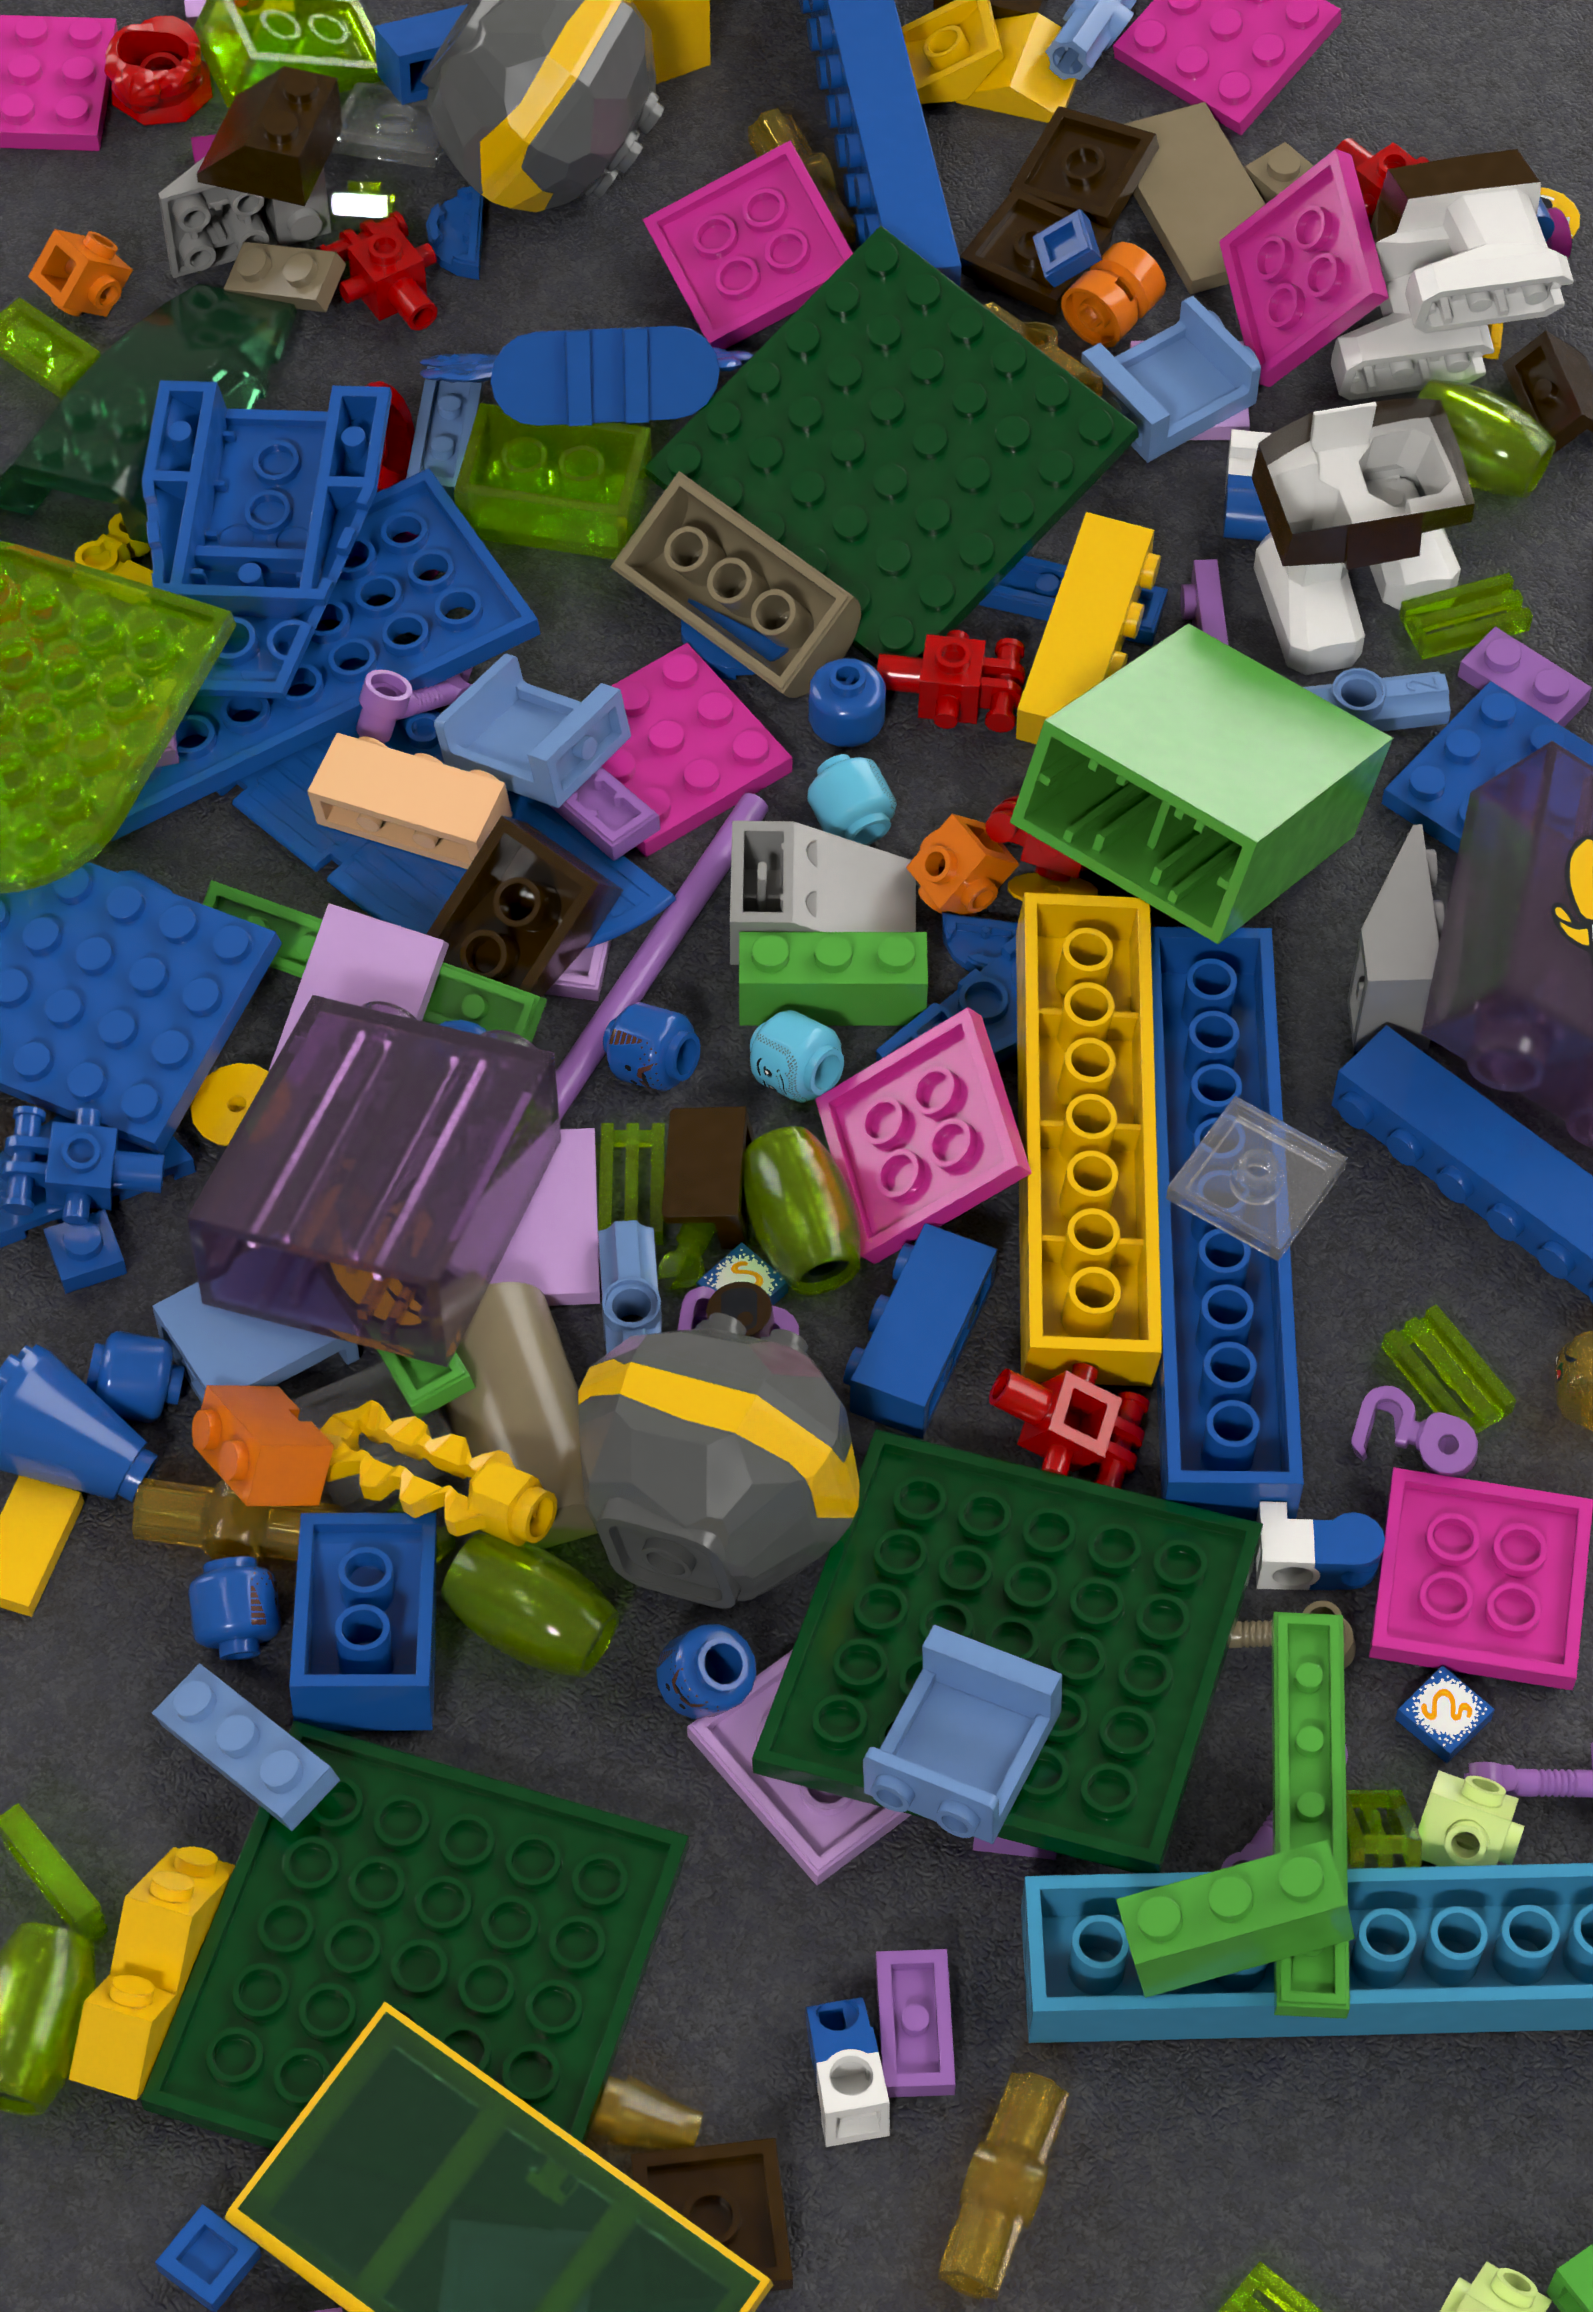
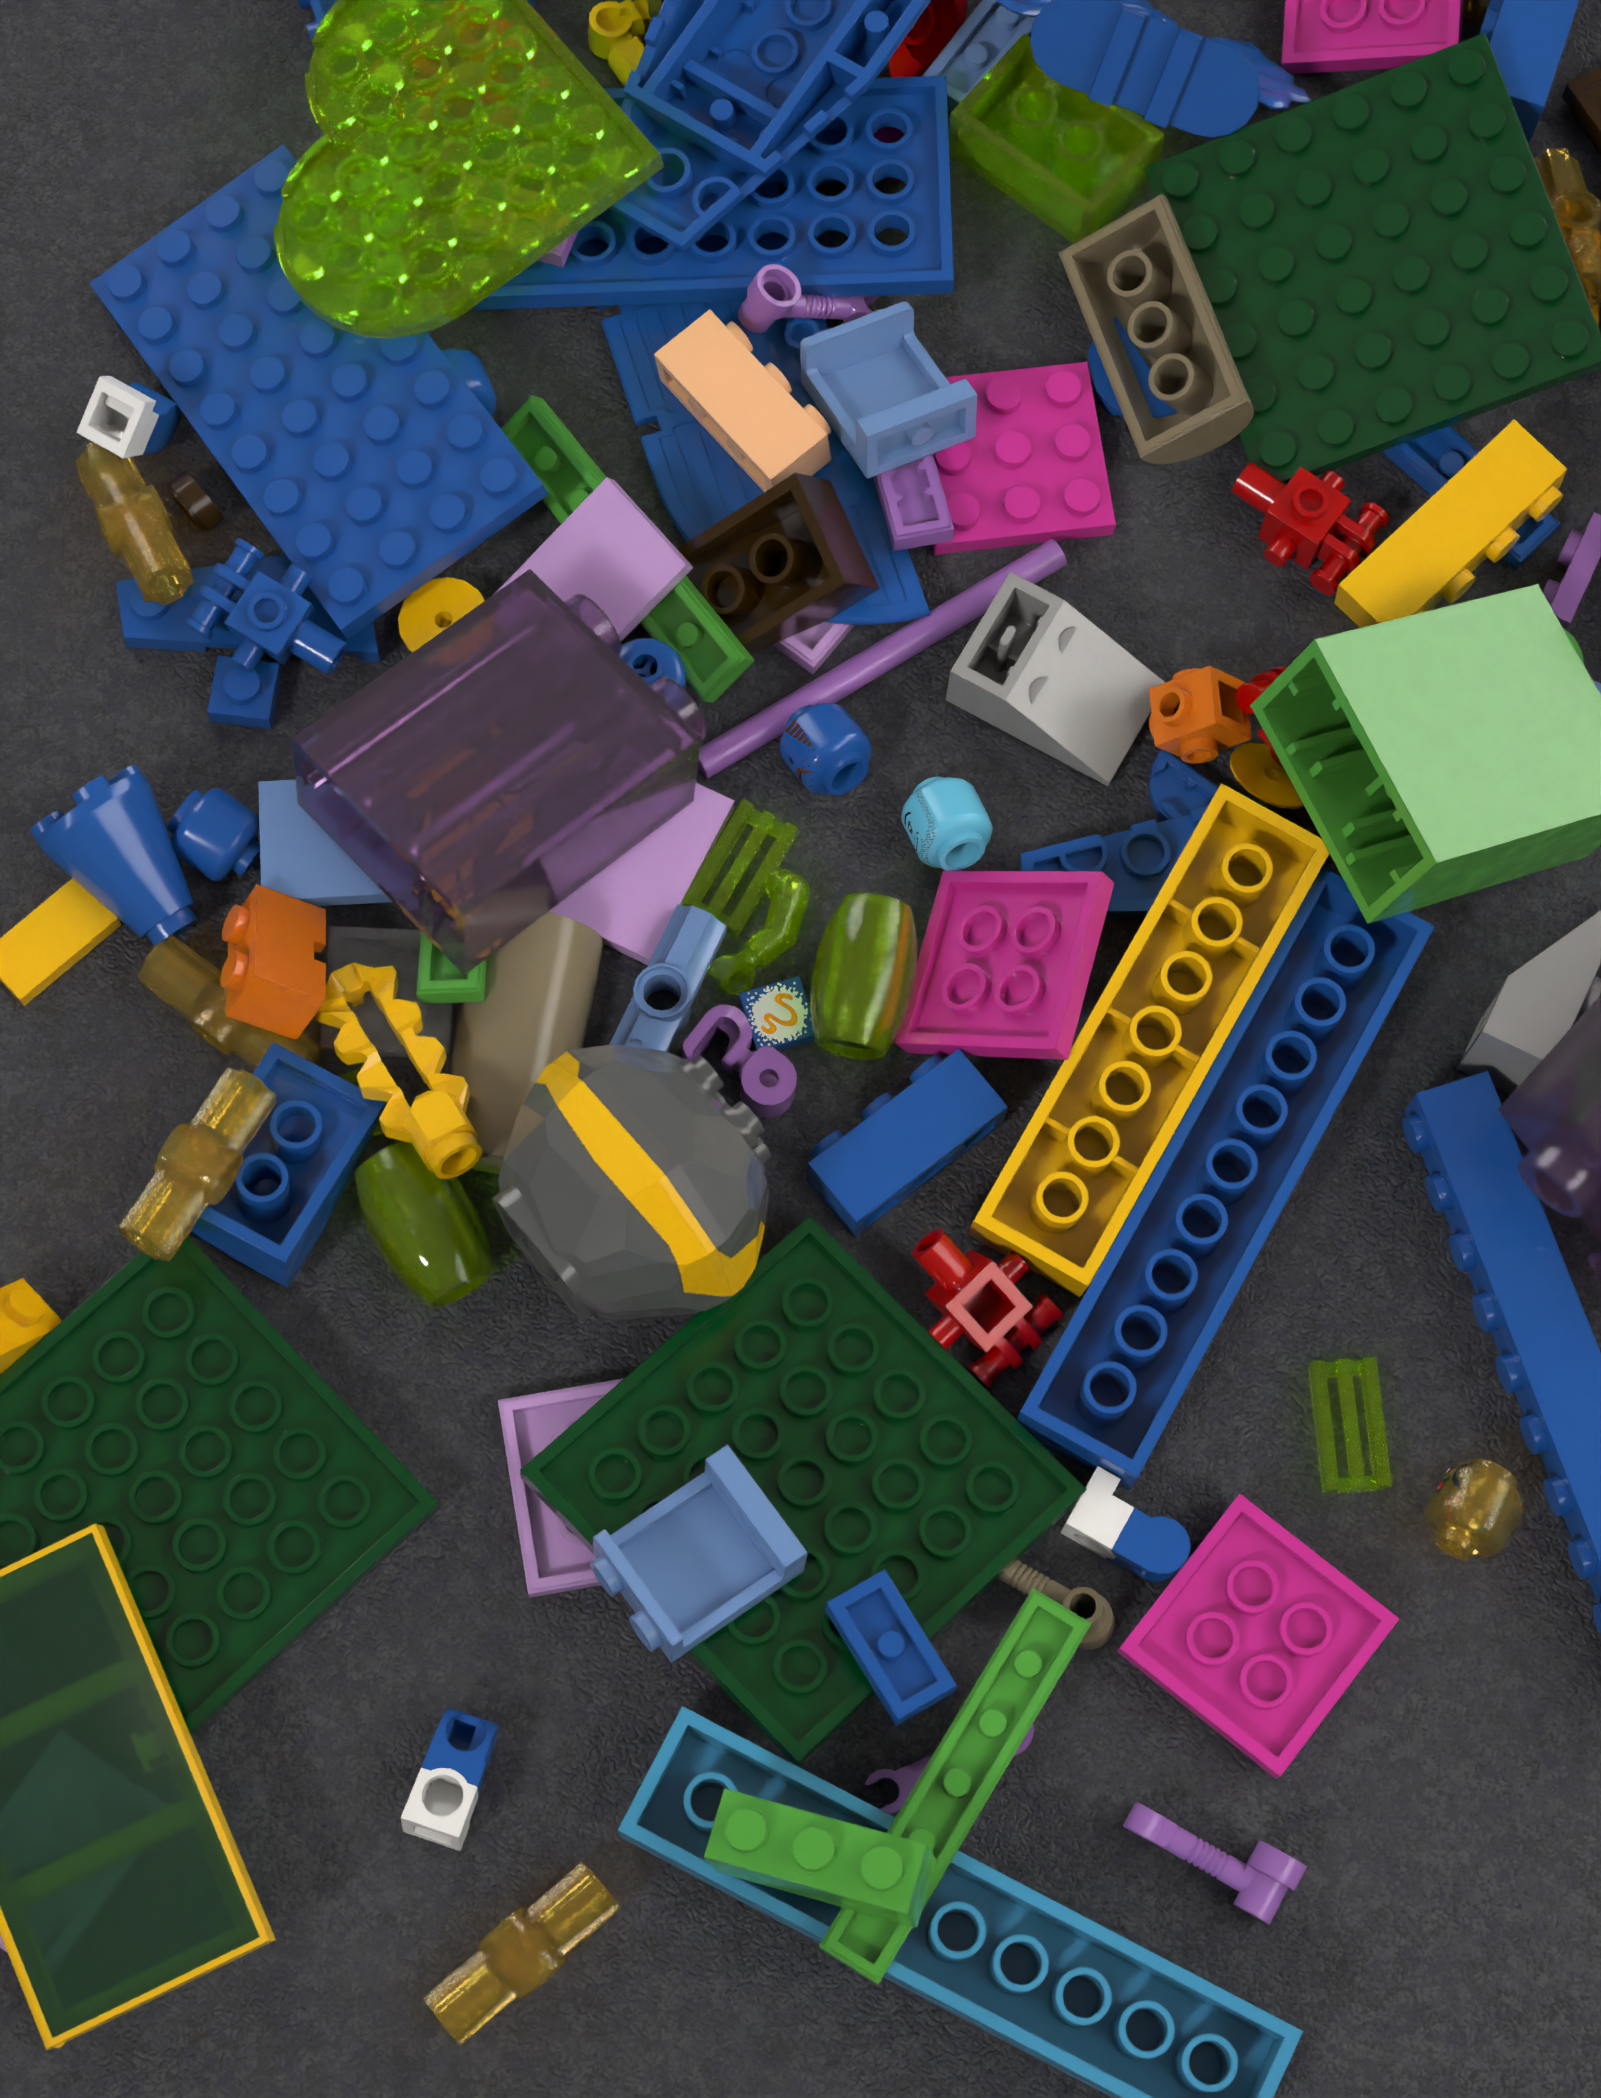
camera: 25 degrees right, 15 degrees up
medium blue plate [152,1663,340,1831] -> none
blue head [188,1556,281,1661] -> none
clear yellow cone [592,2074,704,2150] -> none
dark brown plate [631,2138,793,2306] -> none
blue head [656,1624,757,1719] -> none
dark brown panel [661,1106,755,1250] -> none
dark brown tile [706,1282,774,1339] -> none
bright green brick [739,932,928,1026] -> none
medium azure head [807,754,897,845] -> none
blue head [808,658,886,747] -> none
medium lavender plate [875,1949,956,2098] -> none
clear plate [1166,1096,1347,1262] -> none
clear neon green tile [1346,1790,1422,1867] -> none
medium lavender leg [1351,1386,1478,1478] -> none
tile [1395,1665,1495,1763] -> none
yellowish green brick [1410,1770,1525,1867] -> none
none -> clear yellow piece [119,1068,277,1262]
none -> blue plate [825,1569,957,1726]

